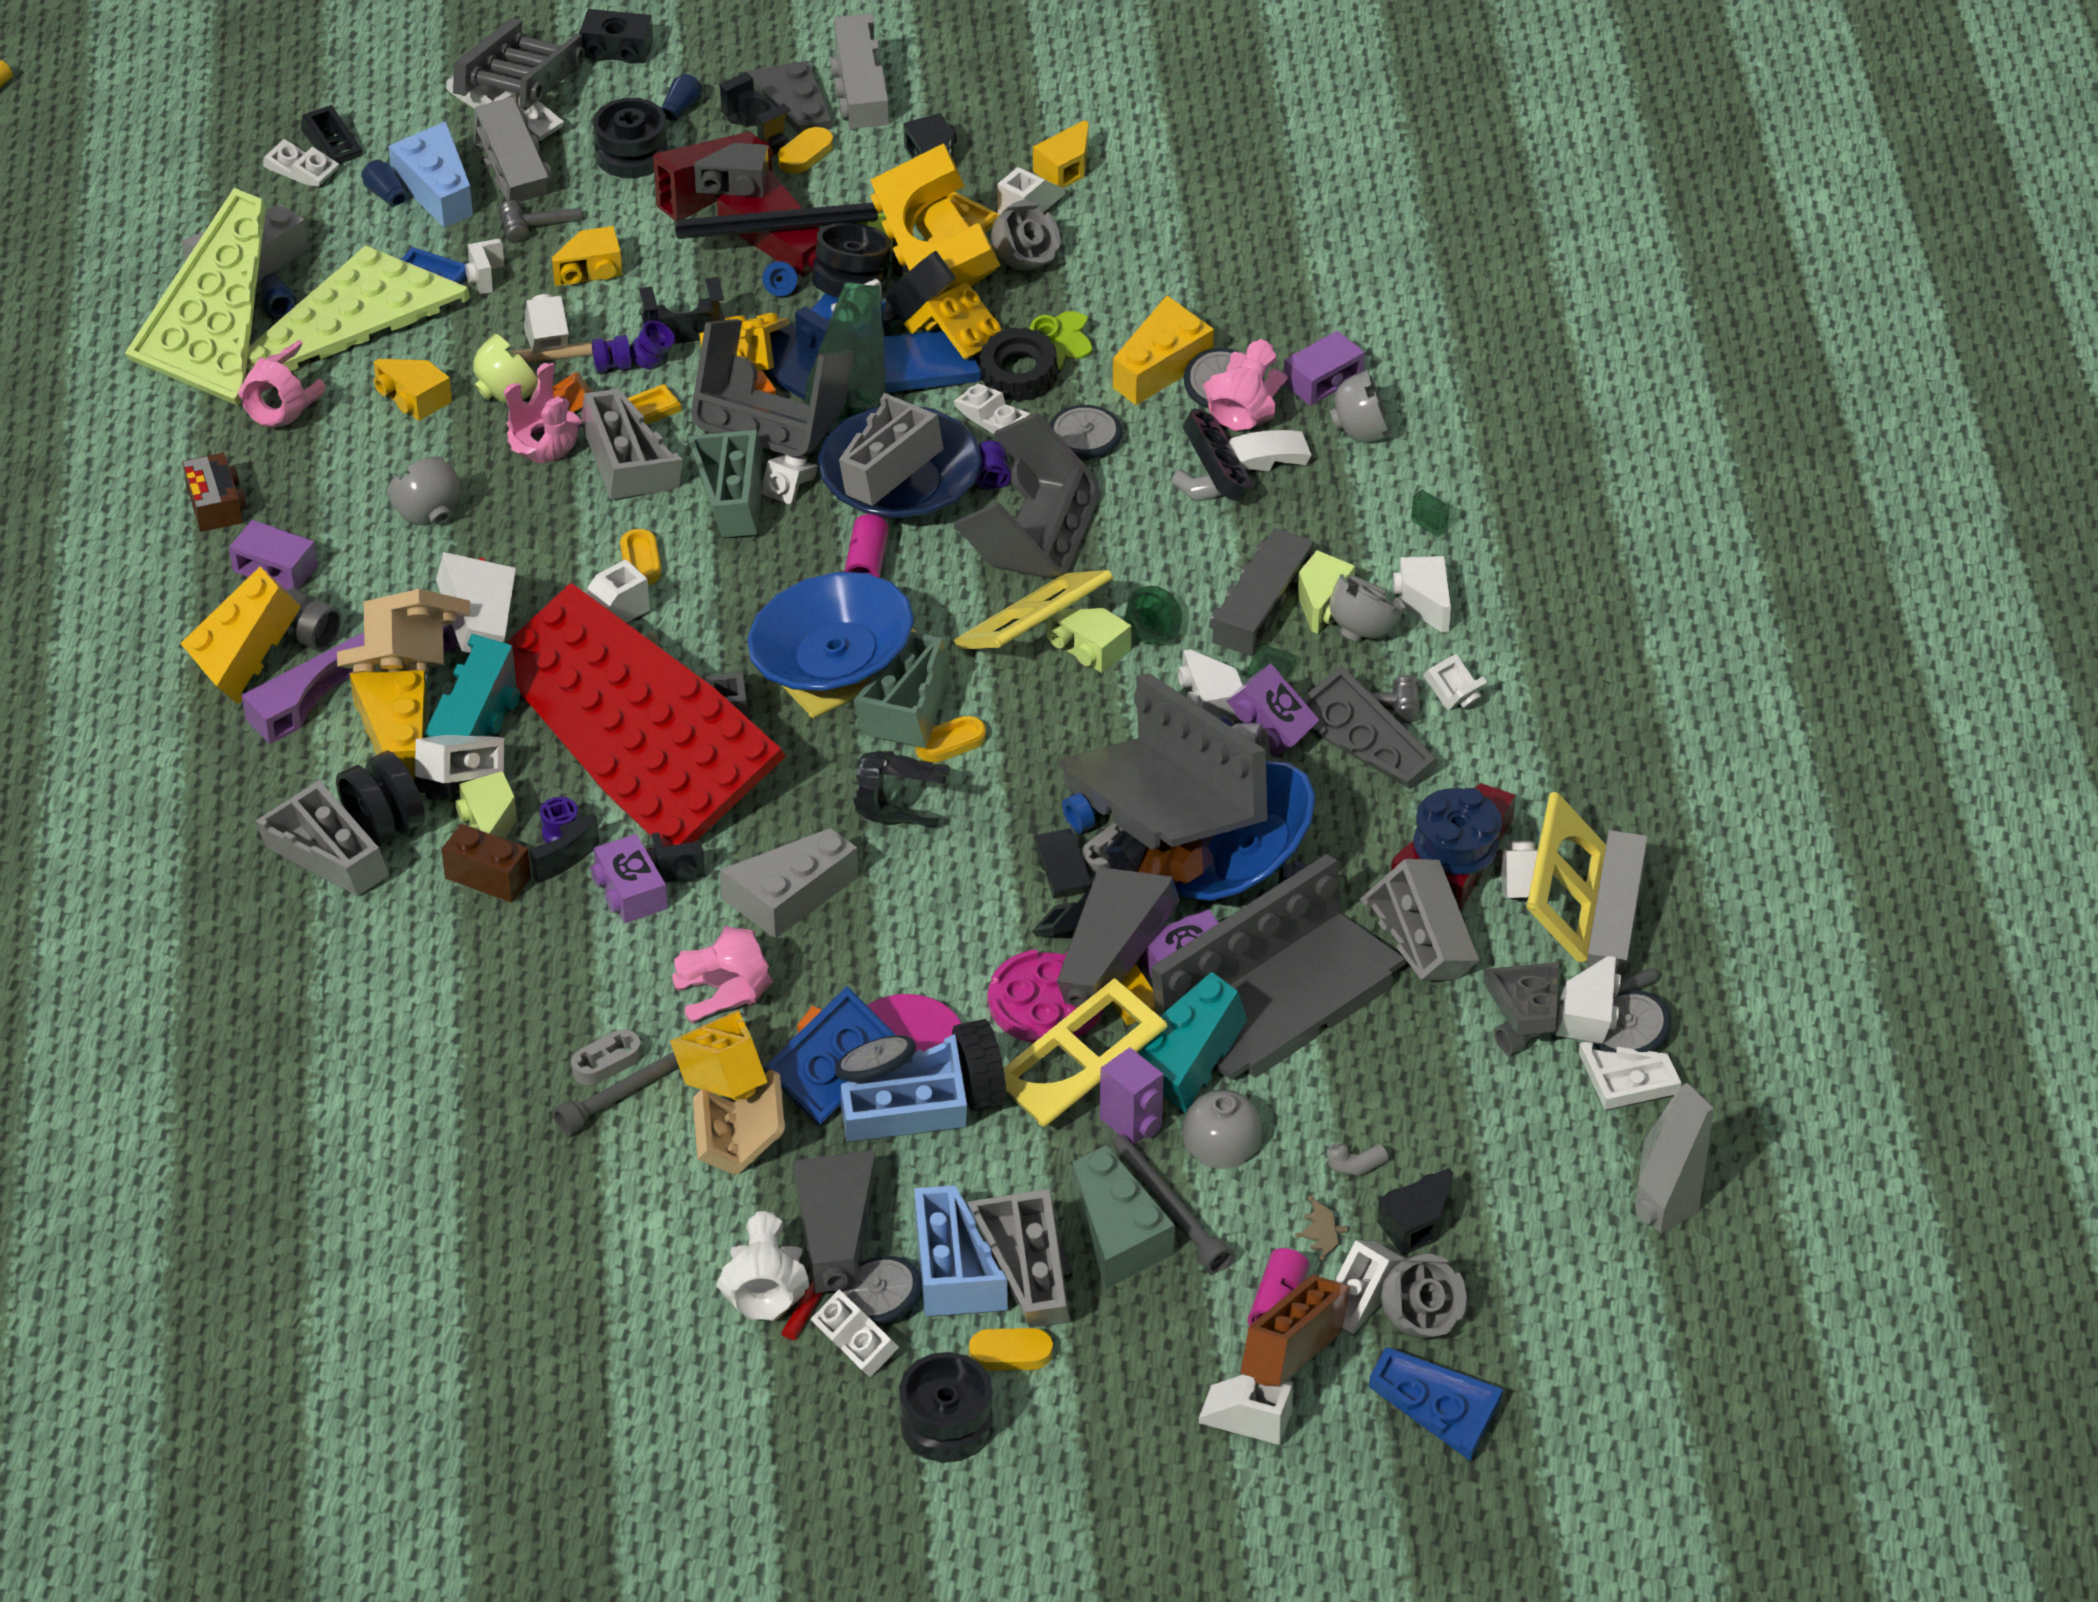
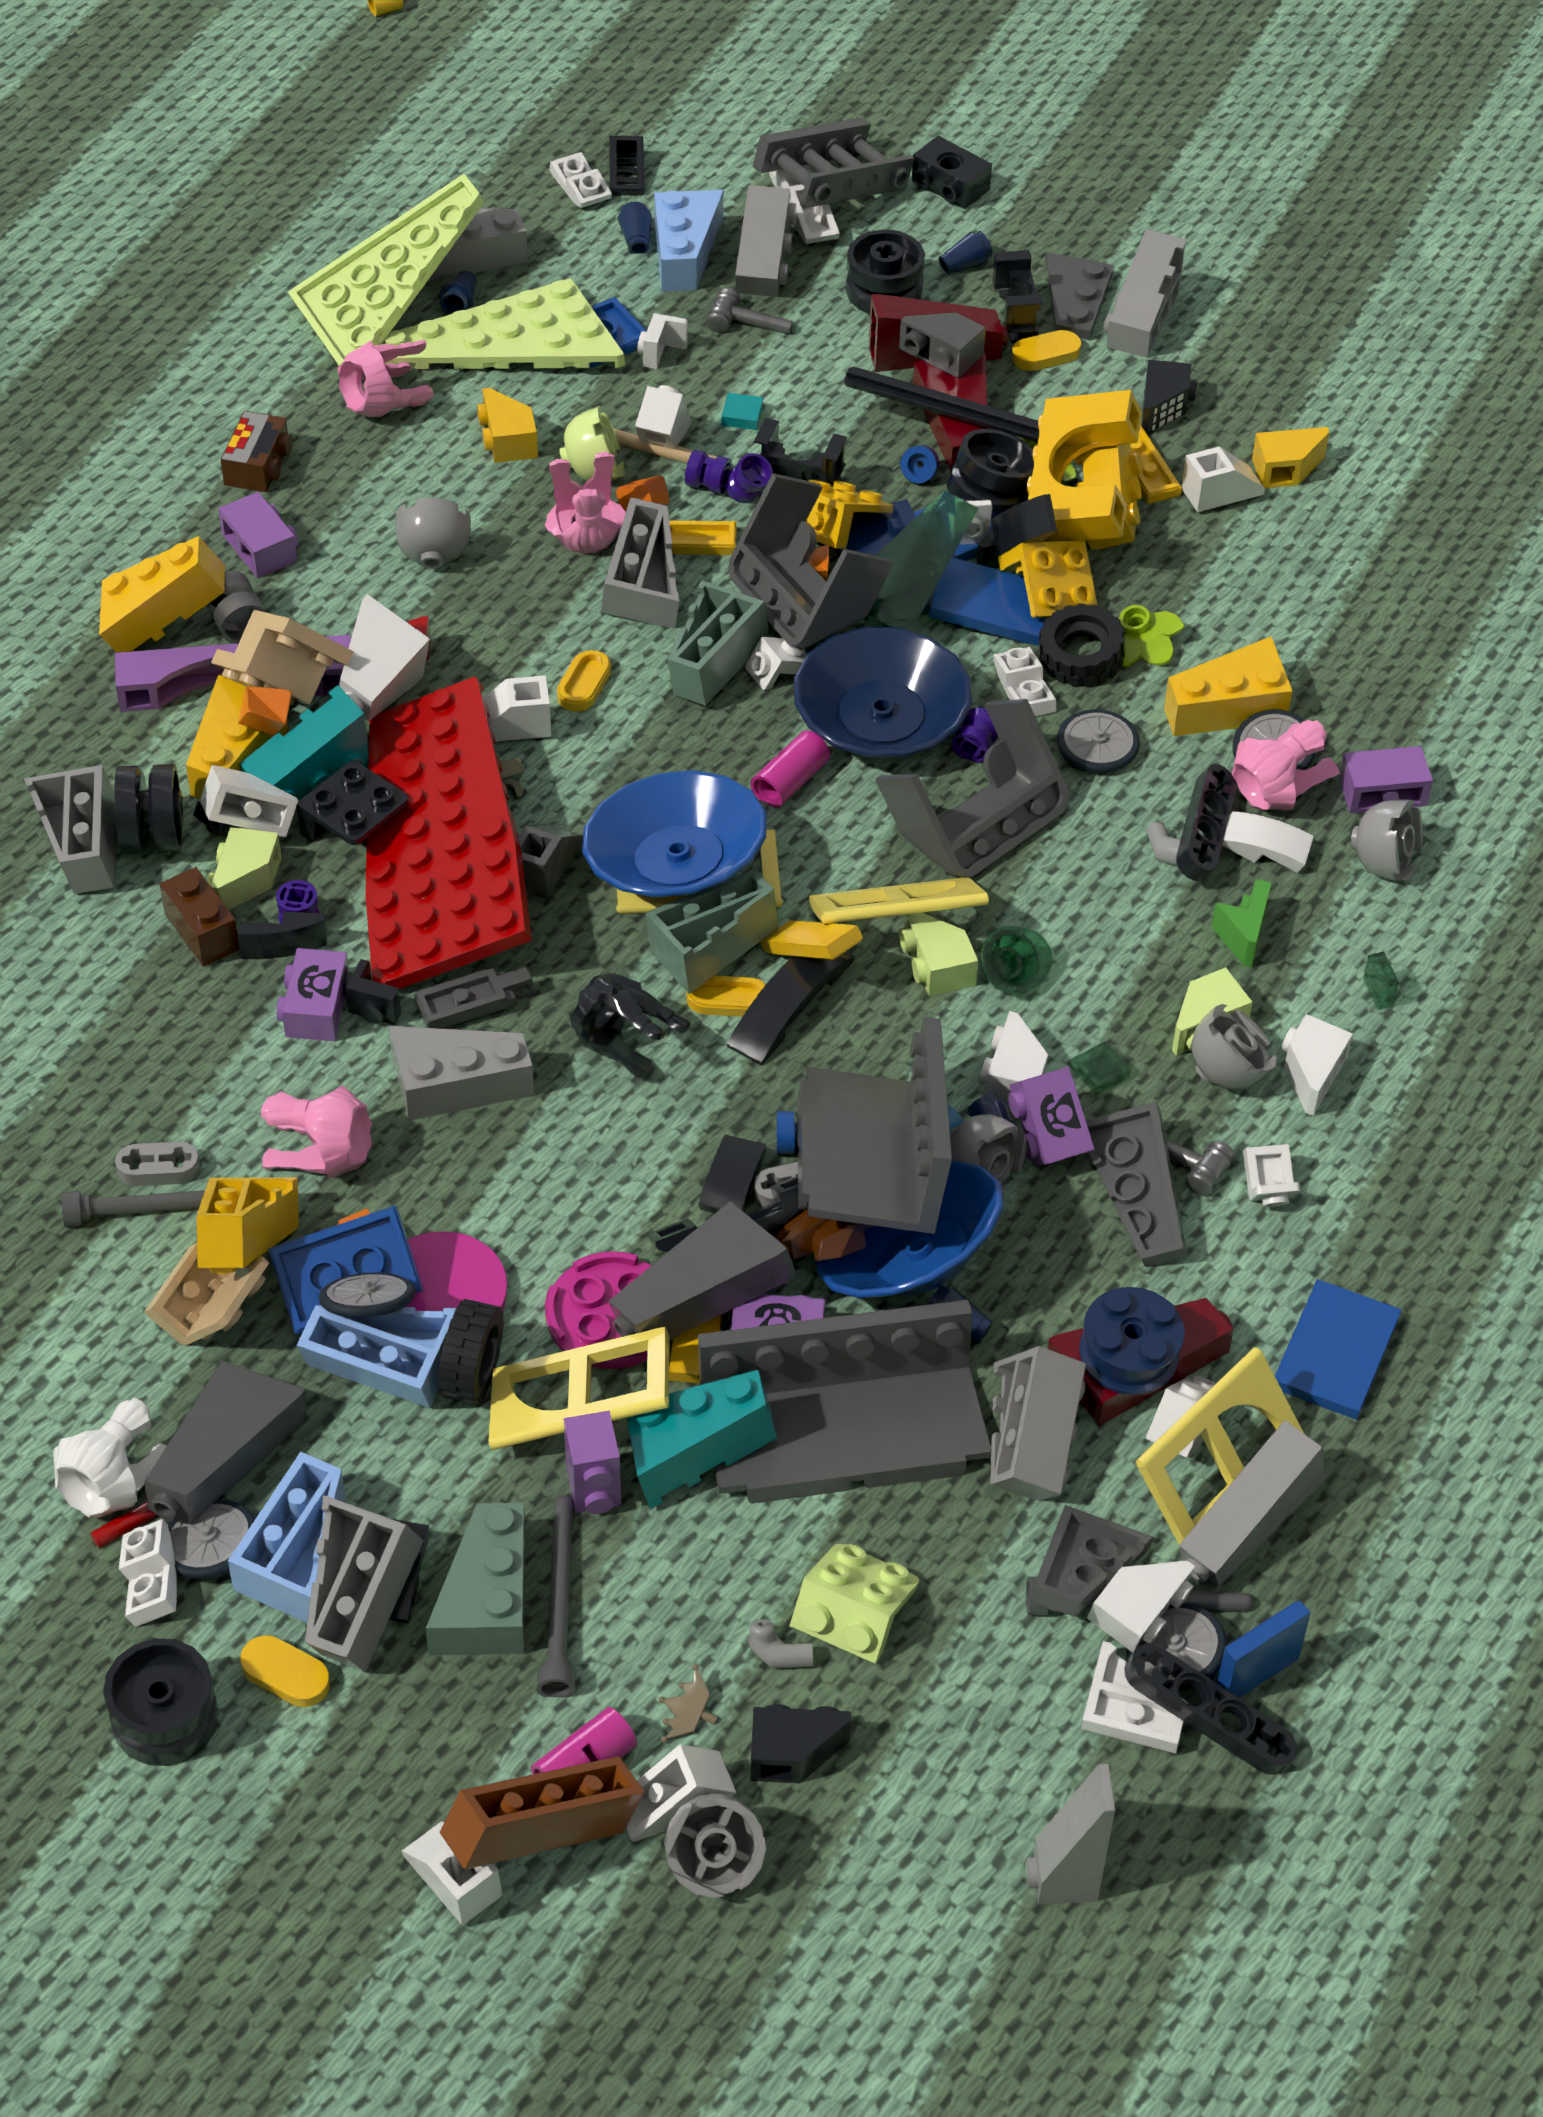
camera: 30 degrees right, 5 degrees up
yellow slope [552,226,622,286] -> none
light grey wedge [839,393,943,506] -> none
light grey cylinder [991,200,1061,271] -> none
light grey cylinder [1182,1089,1263,1169] -> none
dark grey brick [1209,528,1314,657] -> none
blue wing [1369,1347,1503,1461] -> none
none -> orange slope [238,686,292,736]
none -> black bracket [296,759,408,846]
none -> dark grey hinge [414,967,534,1029]
none -> teal tile [721,393,764,430]
none -> black slope [727,952,855,1066]
none -> yellow tile [760,920,863,960]
none -> yellowish green bracket [790,1544,920,1664]
none -> black beam [1124,1644,1297,1775]
none -> bright green slope [1211,879,1271,967]
none -> blue tile [1217,1600,1311,1698]
none -> blue tile [1275,1279,1401,1420]

